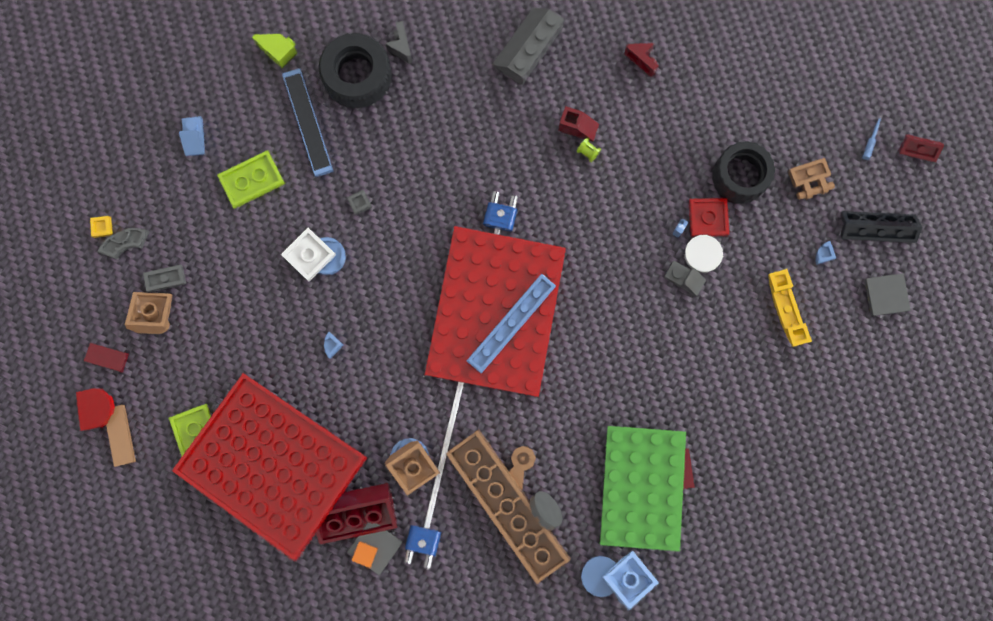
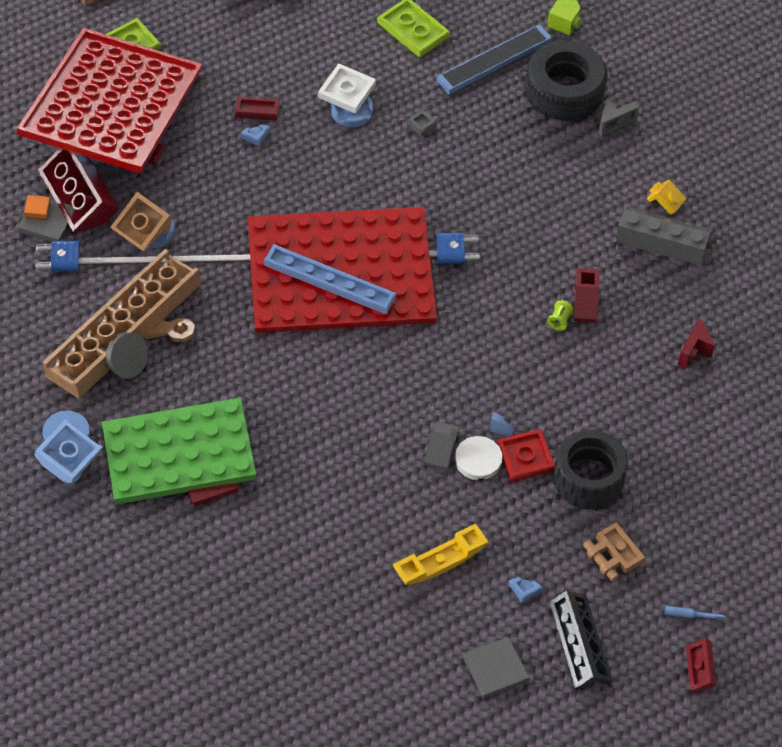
camera: 75 degrees right, 25 degrees down
none -> dark red tile [235,96,280,121]
none -> yellow bracket [647,180,687,215]

